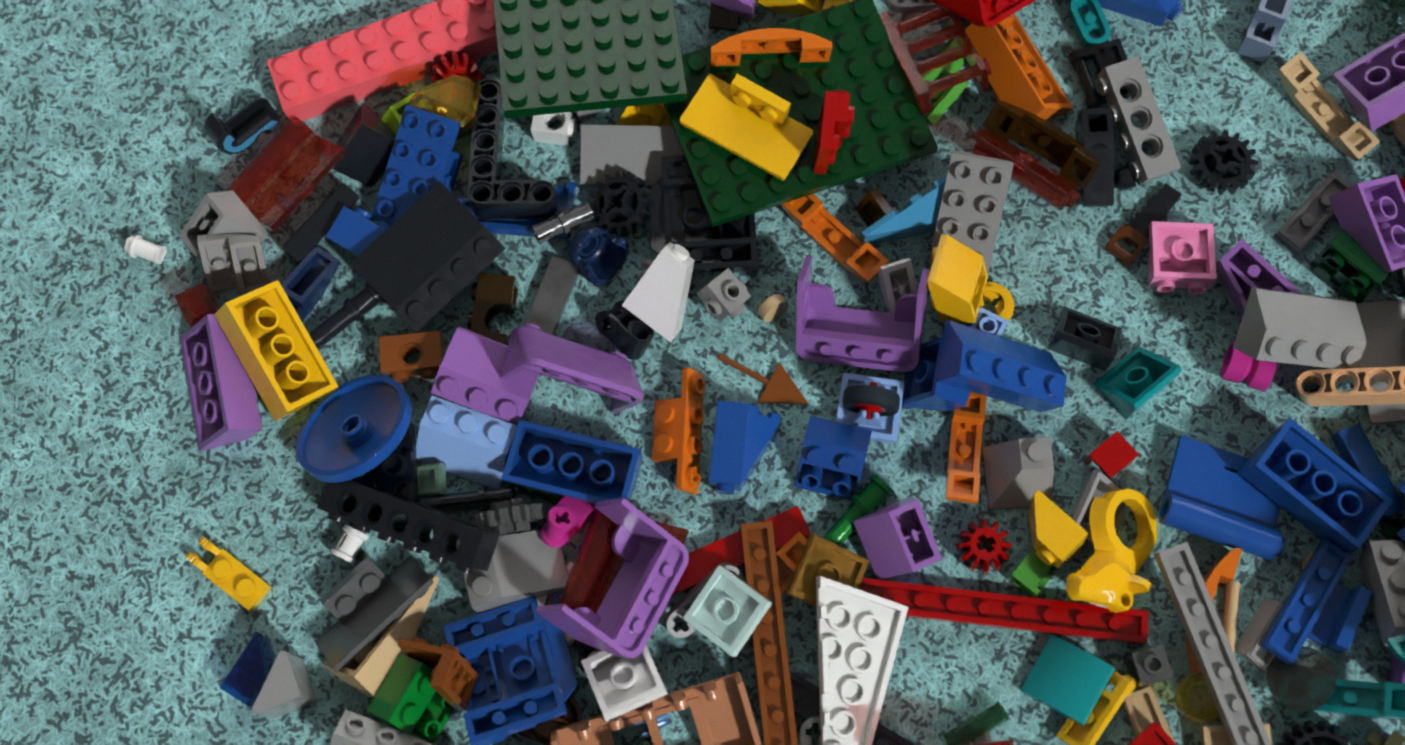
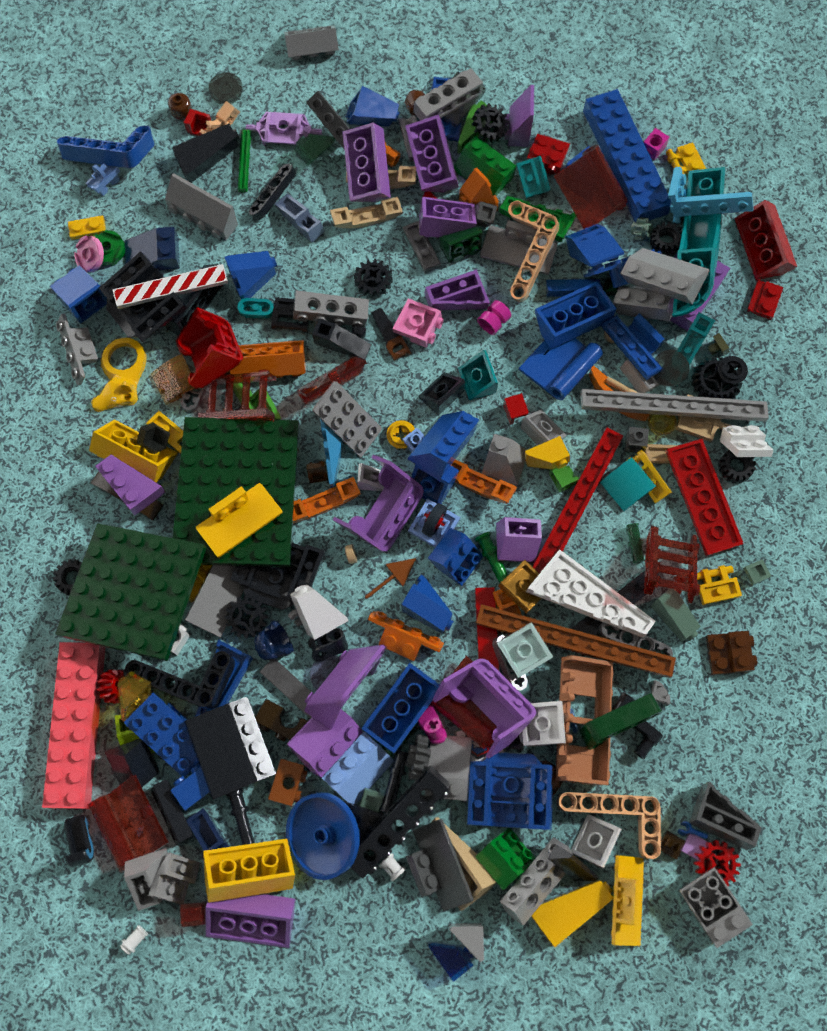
camera: 75 degrees left, 0 degrees up
yellow hinge [185,536,272,612] -> none
dark orange bracket [397,637,479,712] -> none
dark grey pin [531,201,594,244] -> none
light grey brick [697,268,751,322] -> none
orange slope [709,28,832,67] -> none
red plate [814,90,855,175] -> none
yellow slope [927,234,988,323] -> none
red gear [956,519,1012,574] -> none
dark brown slope [982,100,1101,190] -> none
yellow animal [1065,488,1157,613] -> none
light grey slope [1233,287,1367,369] -> none

